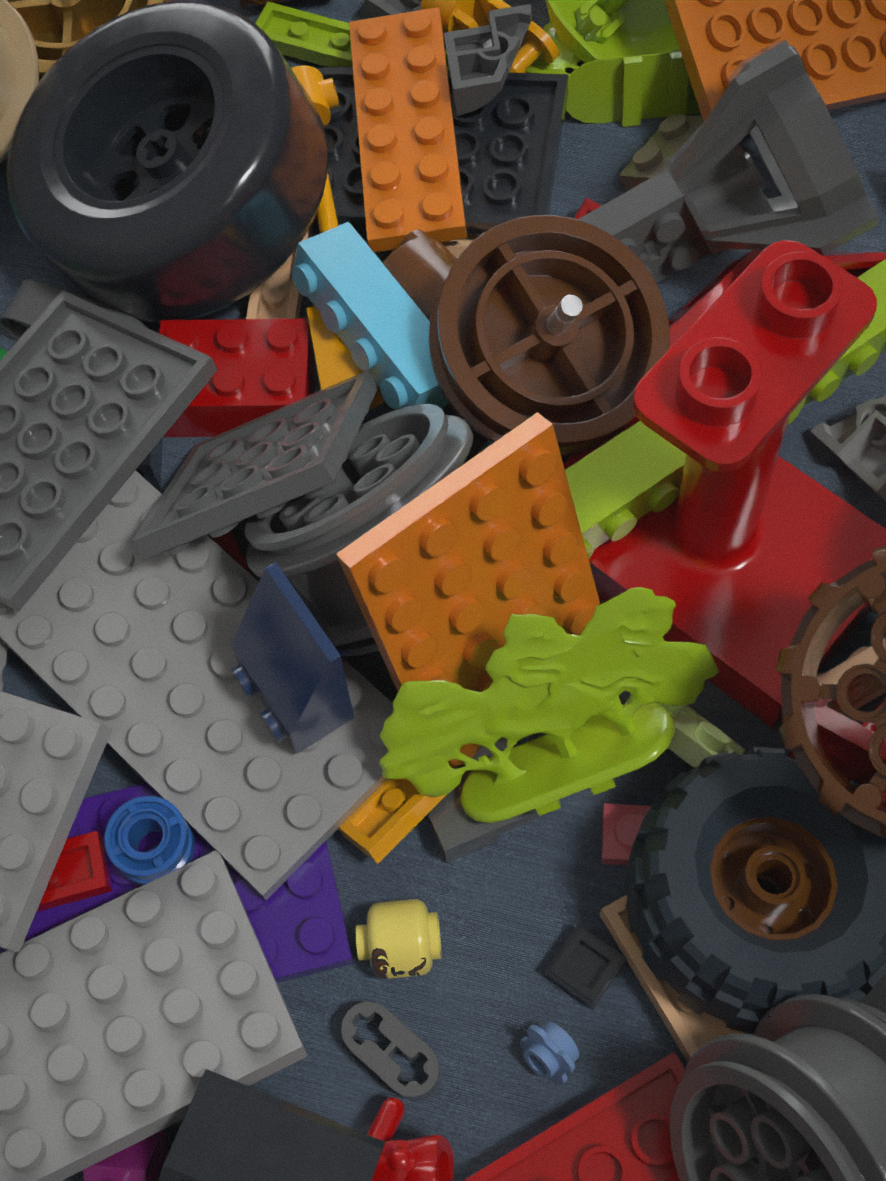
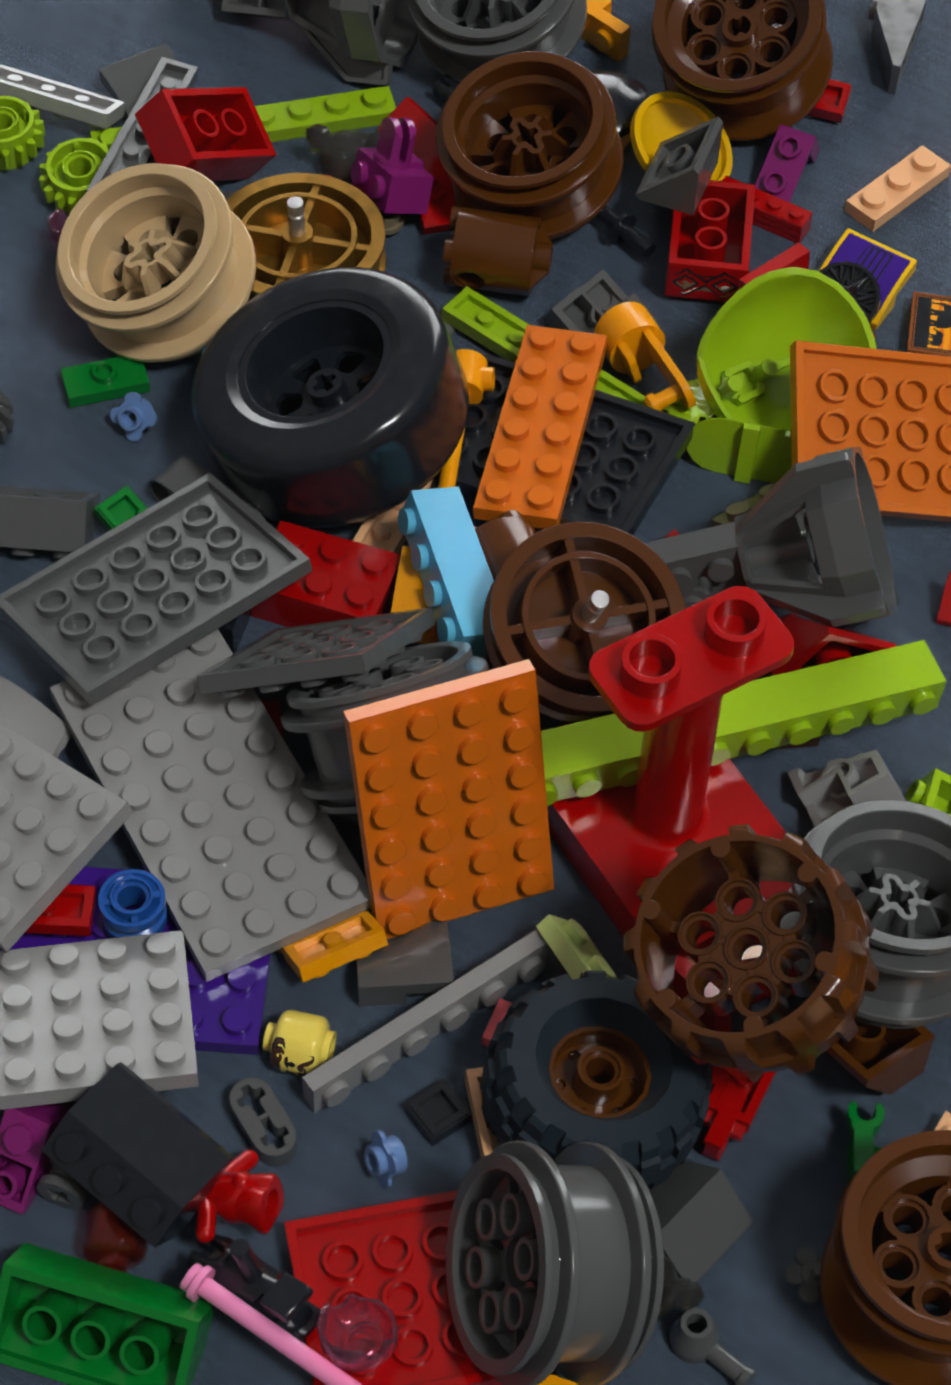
camera: 10 degrees right, 10 degrees down
dark blue slope [230,562,355,754] -> none
lime plant [379,587,719,823] -> none
dark grey slope [444,4,532,116] -> none
none -> light grey plate [302,929,549,1114]

